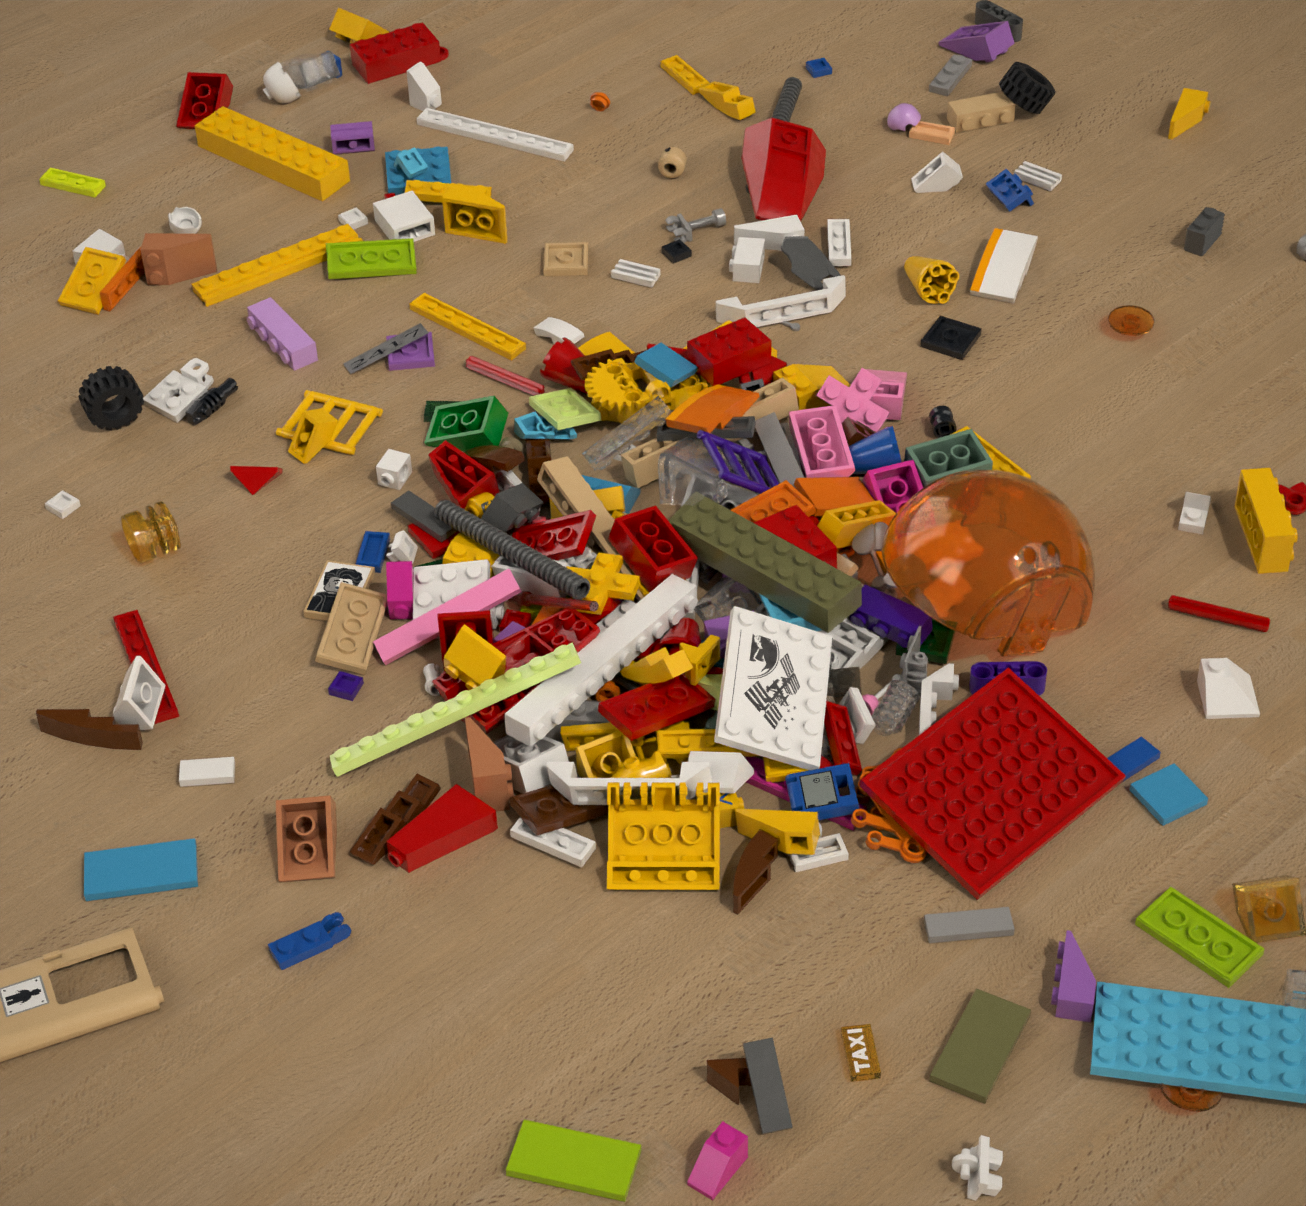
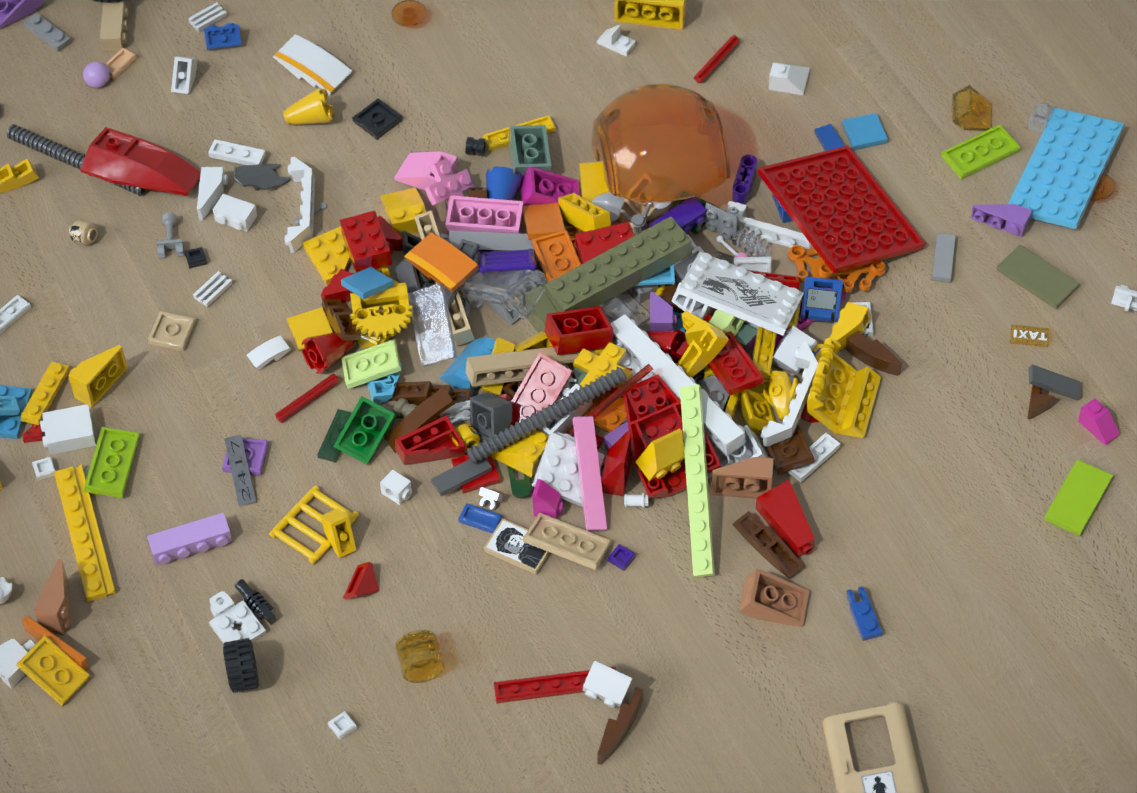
camera: 75 degrees left, 10 degrees up
dark azure tile [84,838,198,901] -> none
white tile [179,757,235,787] -> none
yellow tile [409,293,526,361] -> none

